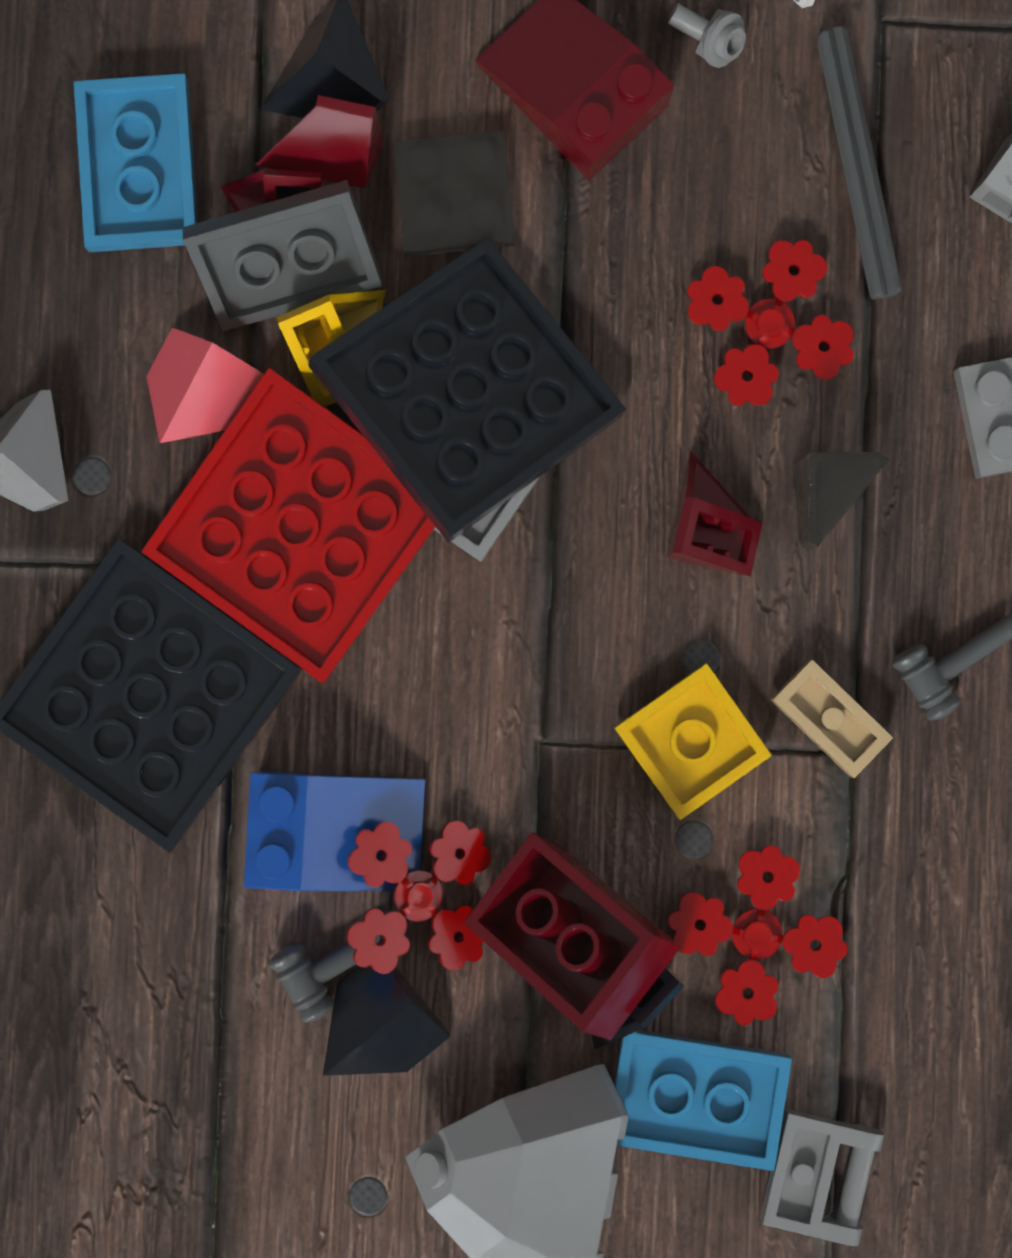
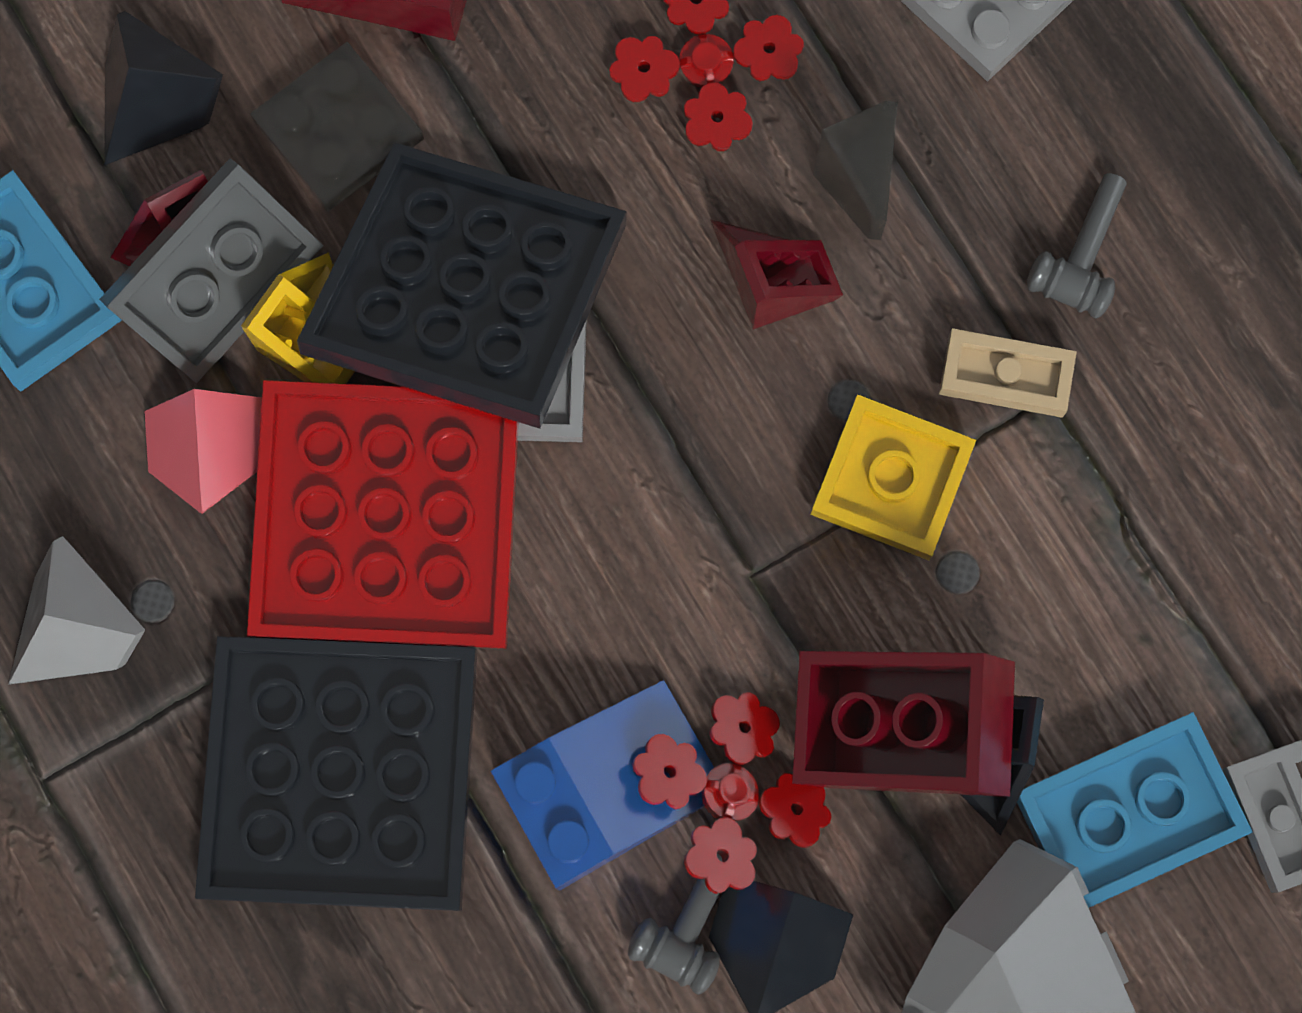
camera: 30 degrees left, 10 degrees down
dark red slope [255,95,384,189] -> none
red plant [668,845,848,1026] -> none

